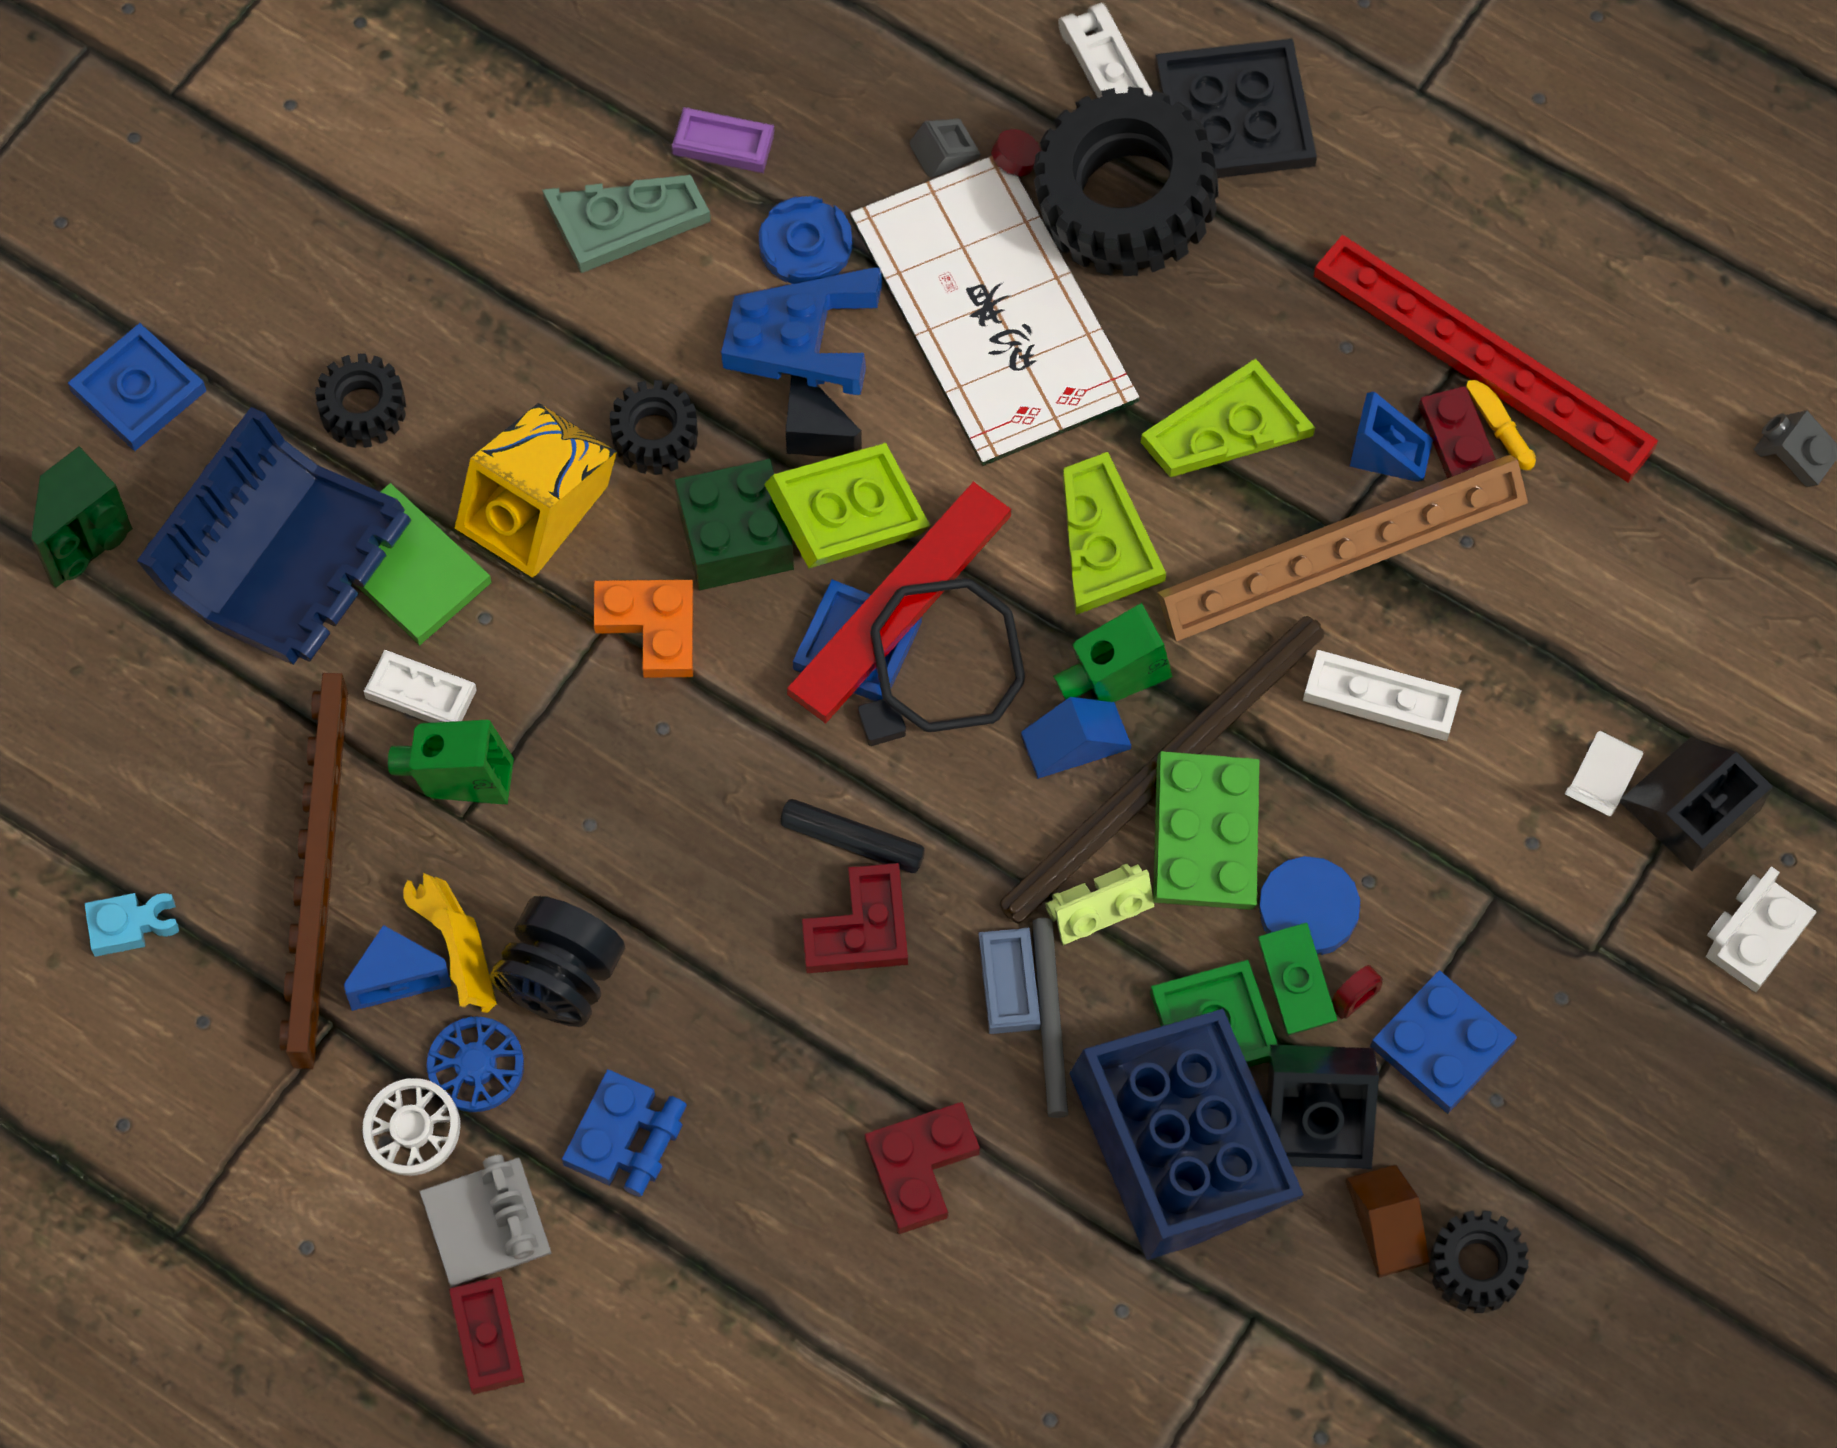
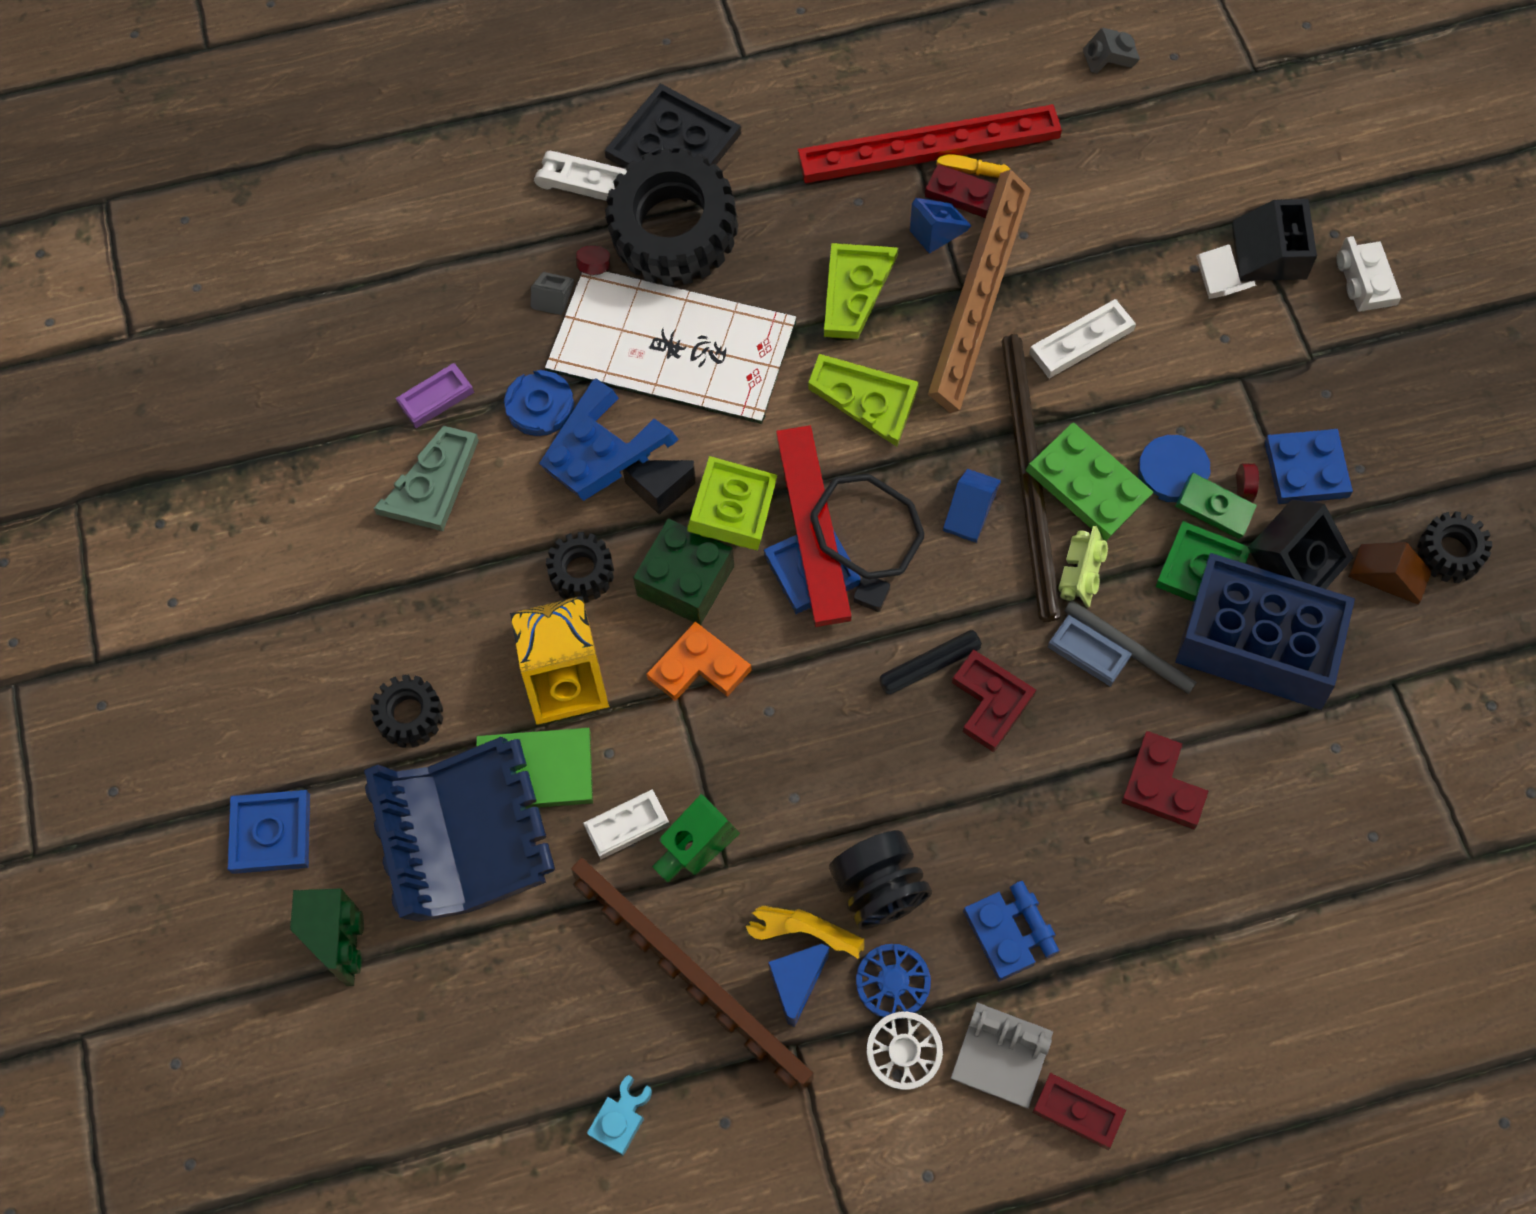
camera: 45 degrees left, 0 degrees up
green torso [1053,603,1173,702] -> none

